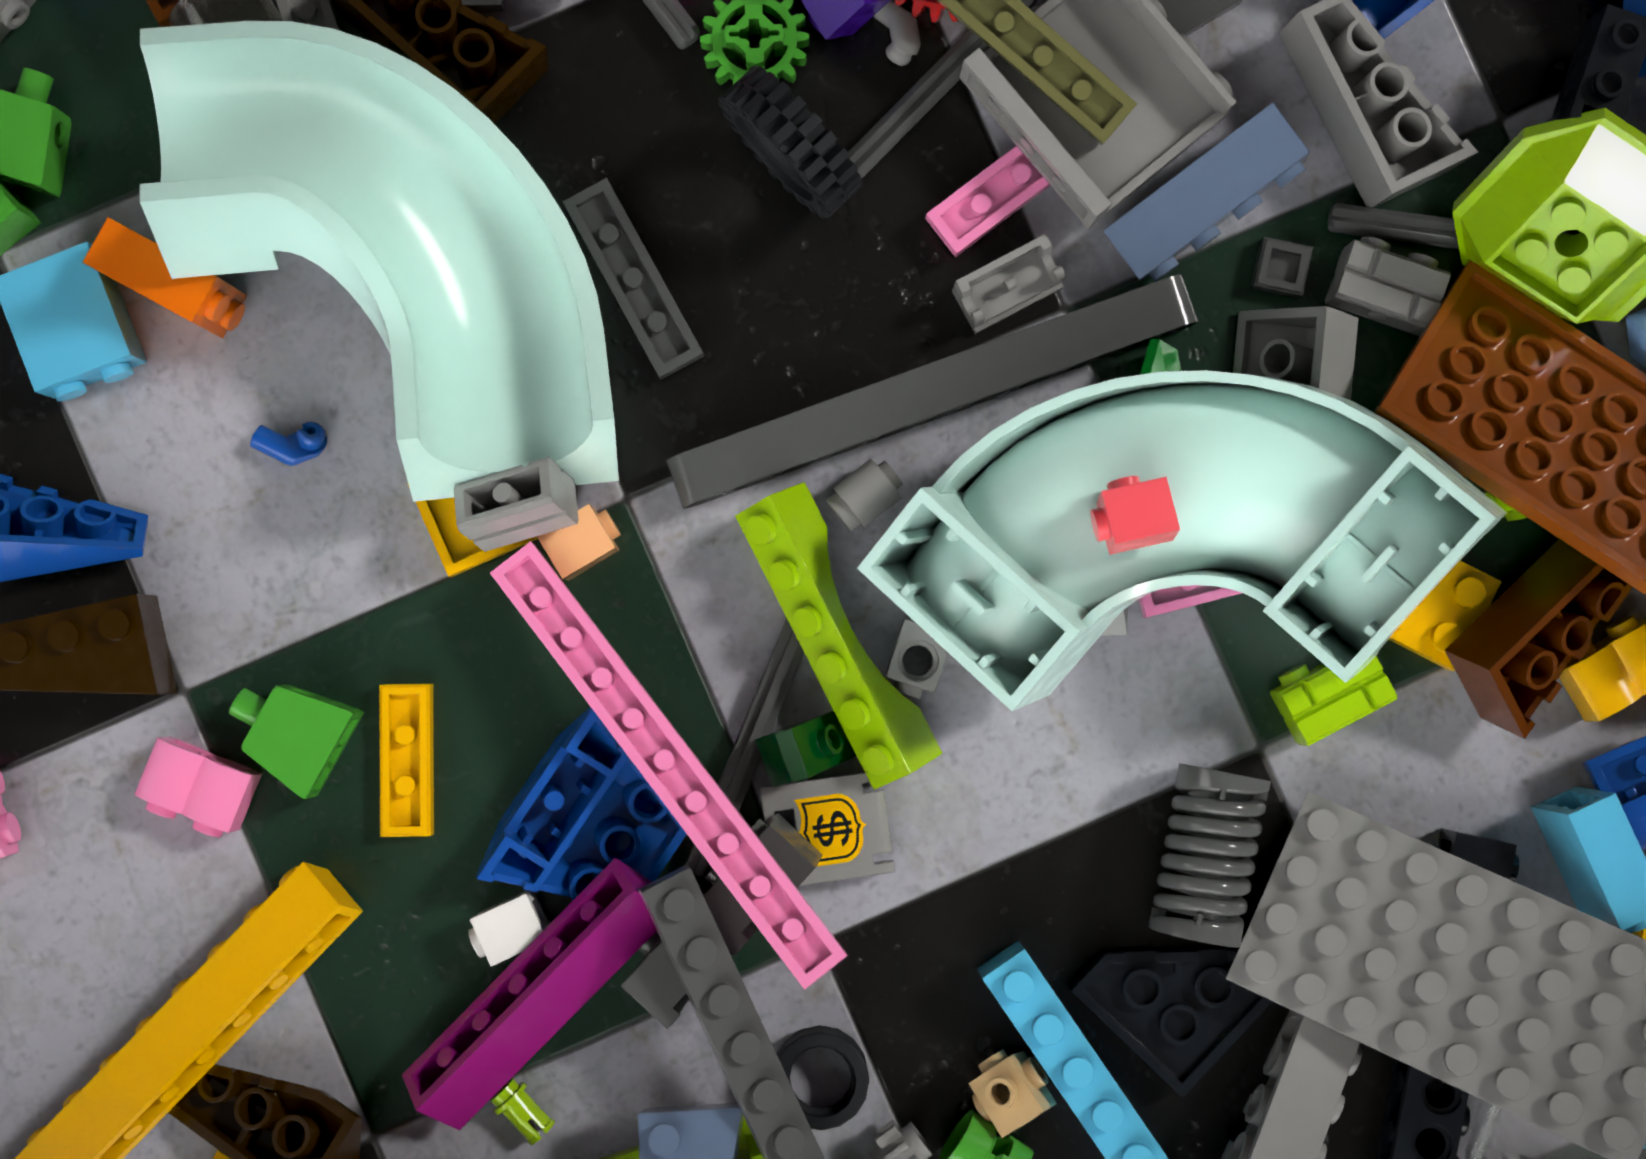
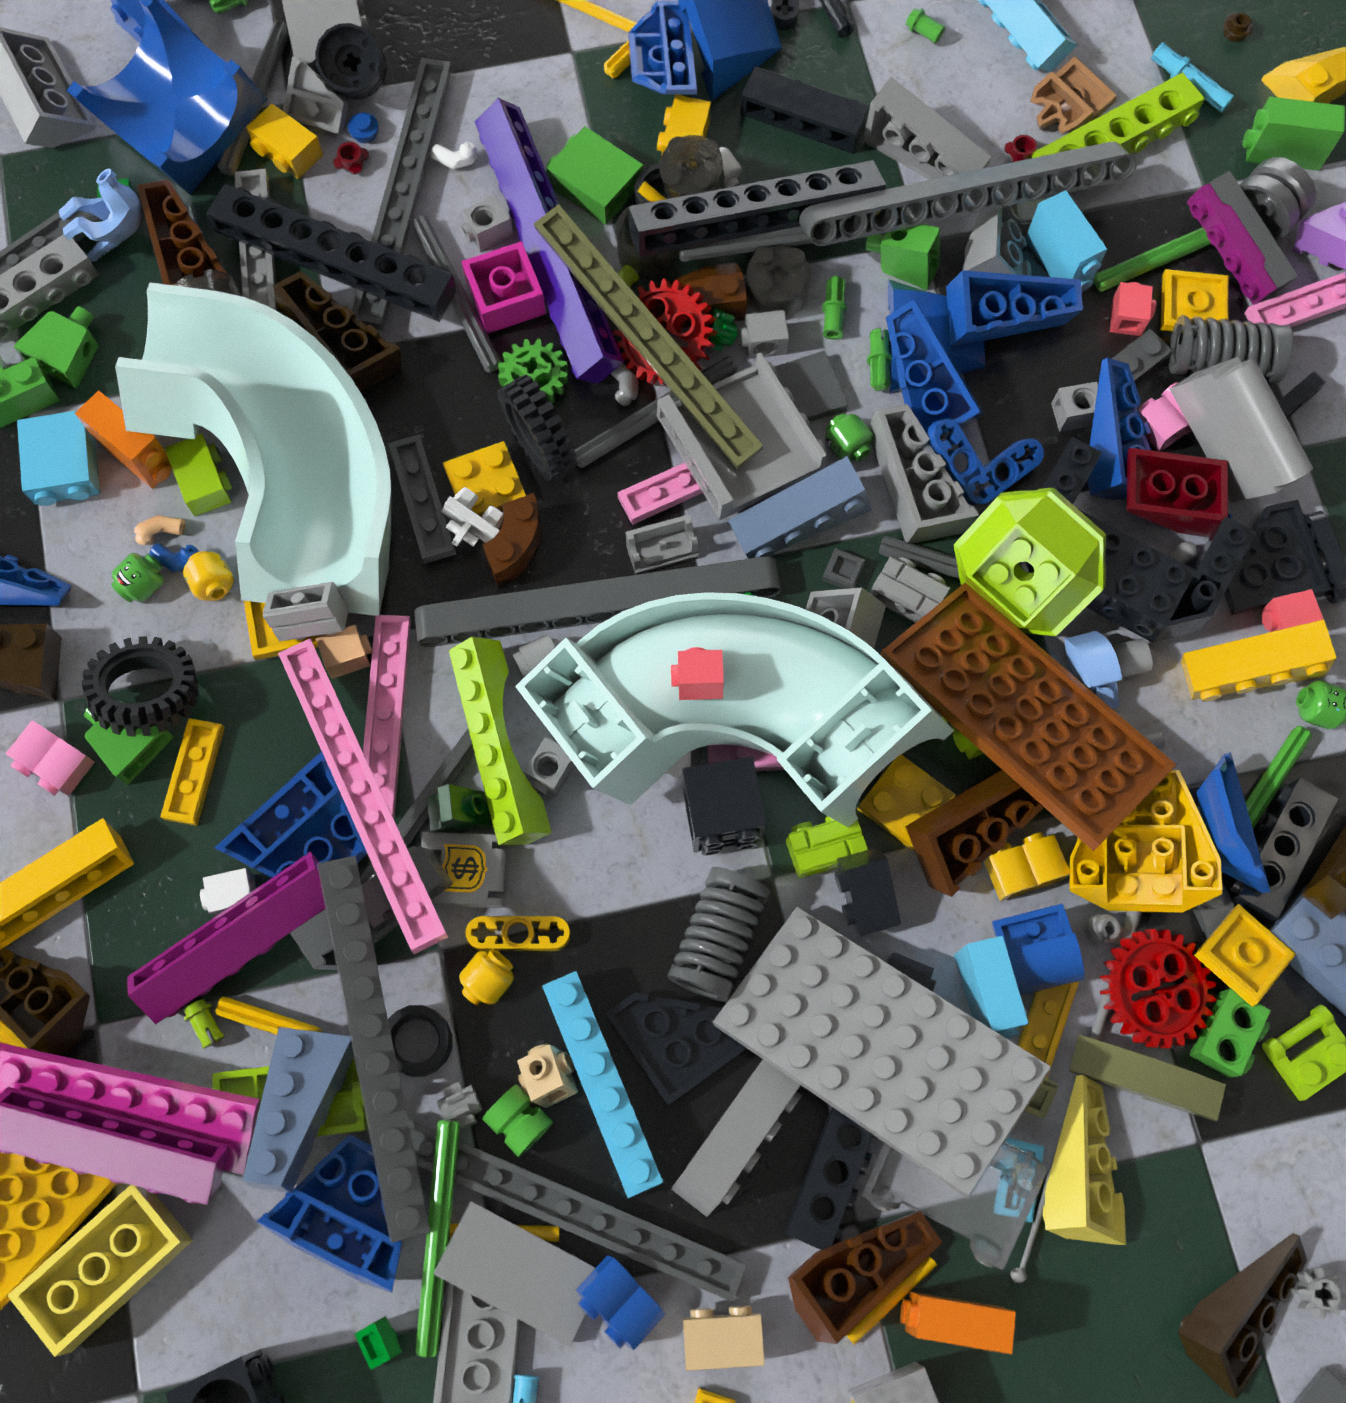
camera: 15 degrees right, 15 degrees down
none -> black tyre [81,636,199,737]
none -> bright green head [111,553,164,603]
none -> light nougat arm [134,515,186,545]
none -> lime brick [164,434,233,517]
none -> yellow head [183,551,234,601]
none -> yellow axle [215,996,322,1035]
none -> bright pink plate [363,615,411,817]
none -> white hips [441,487,504,547]
none -> yellow plate [443,441,526,517]
none -> yellow head [459,949,514,1005]
none -> yellow beam [465,916,571,951]
none -> reddish brown brick [483,493,541,589]
none -> black brick [682,756,766,856]
none -> bright green head [825,413,873,462]
none -> black brick [834,847,901,936]
none -> blue beam [927,419,1044,505]

